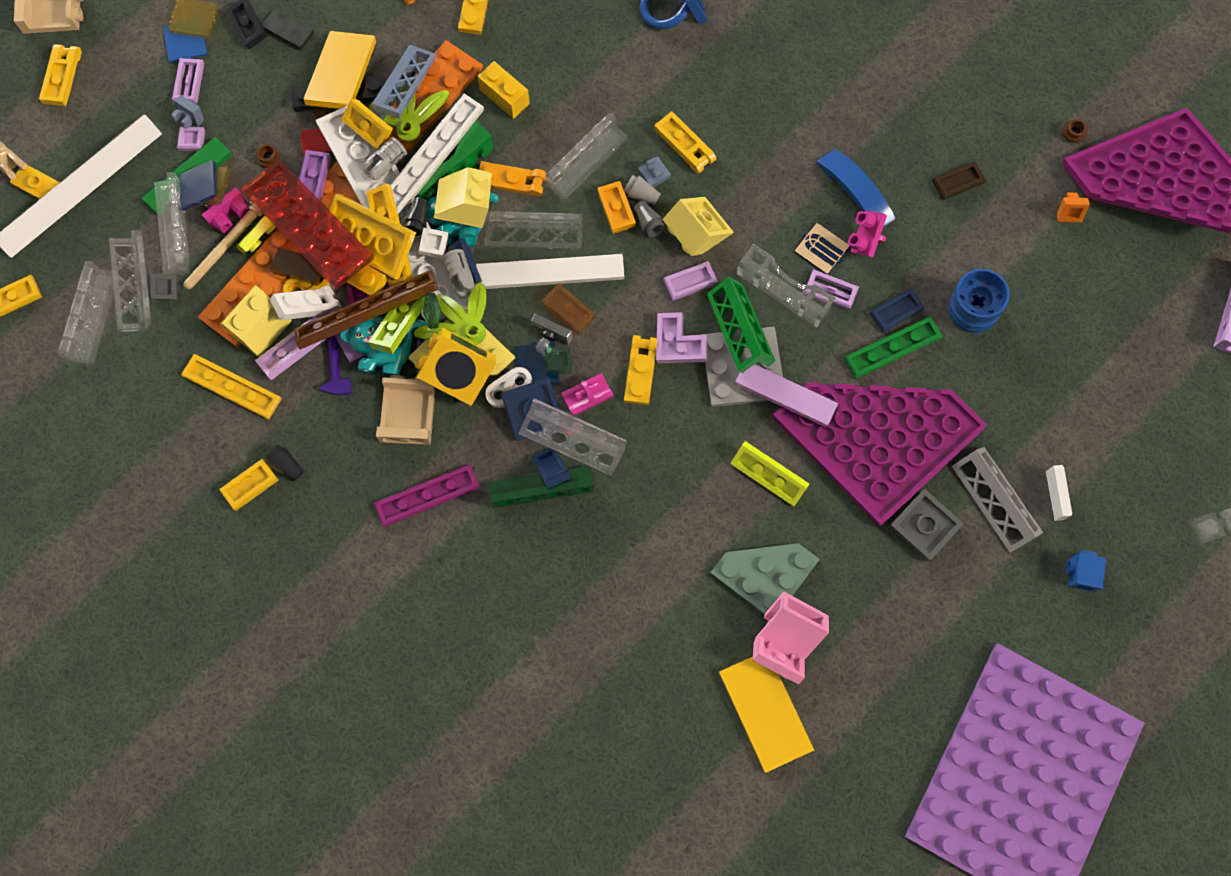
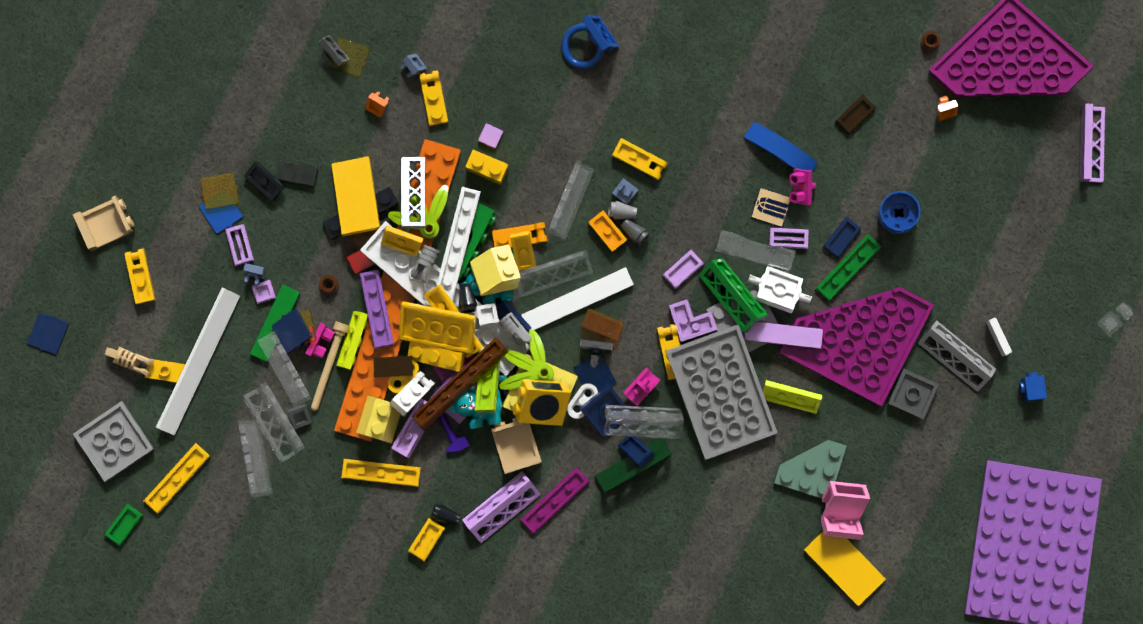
camera: 20 degrees left, 10 degrees up
clear red plate [241,159,374,291] -> none
clear green tile [423,293,441,329] -> none
clear green tile [544,346,572,374] -> none
light yellow slope [662,197,734,256] -> none
none -> lavender fence [463,471,541,543]
none -> lavender tile [478,123,503,149]
none -> yellow plate [510,231,536,271]
none -> light grey plate [666,324,777,460]
none -> white plate [748,266,812,313]

